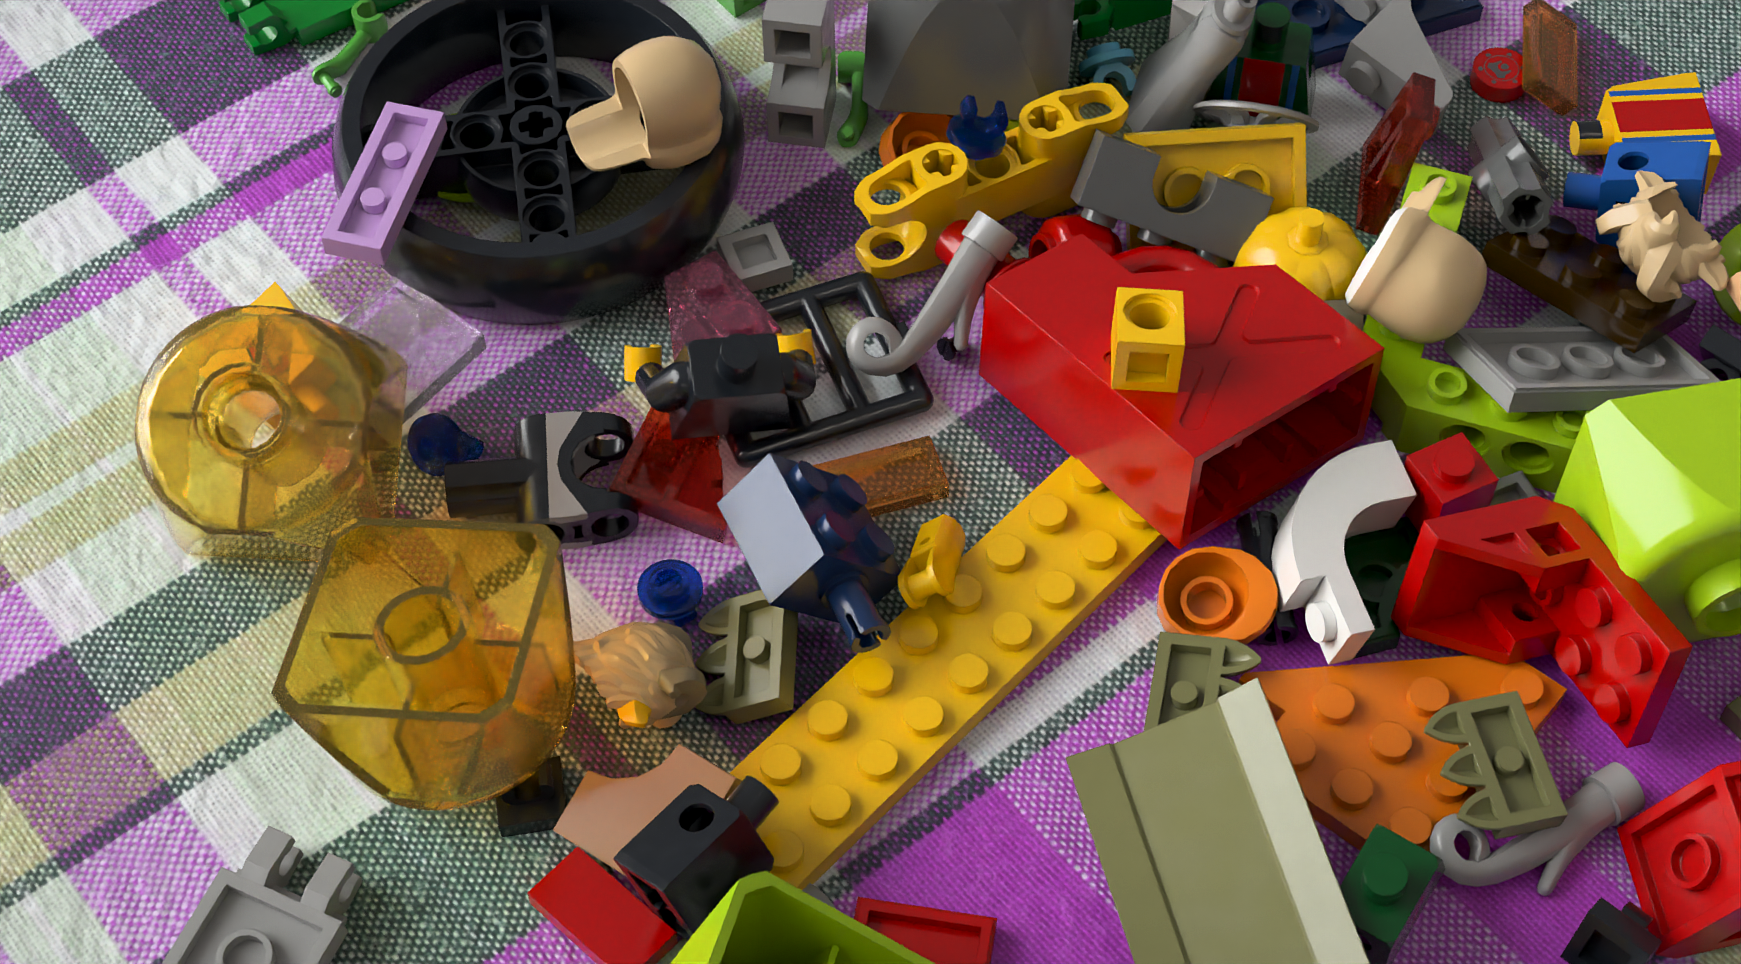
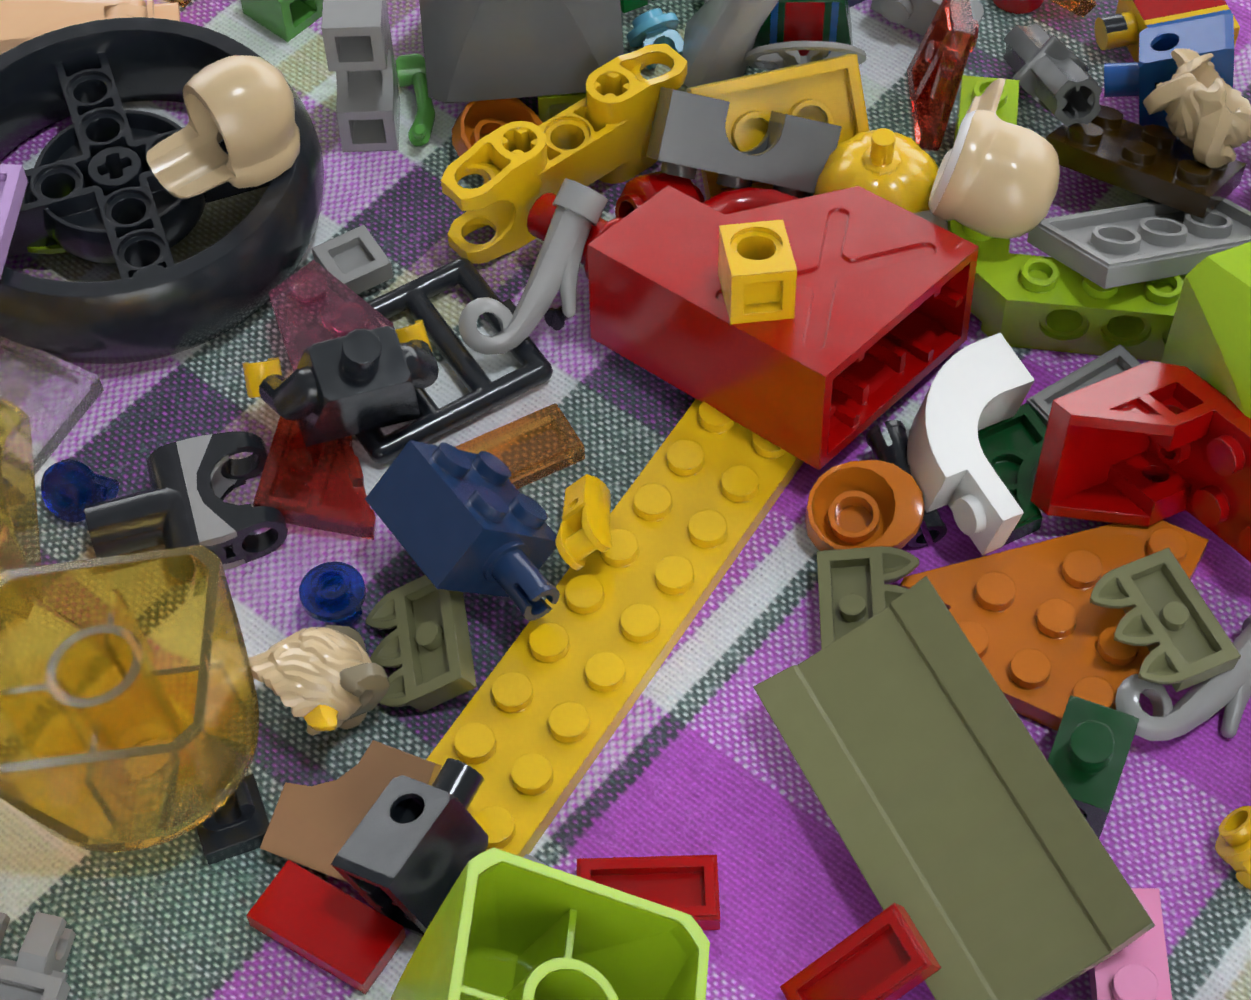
camera: 10 degrees left, 0 degrees up
clear blue plate [946,95,1009,160] -> none
red brick [1404,432,1499,533] -> none

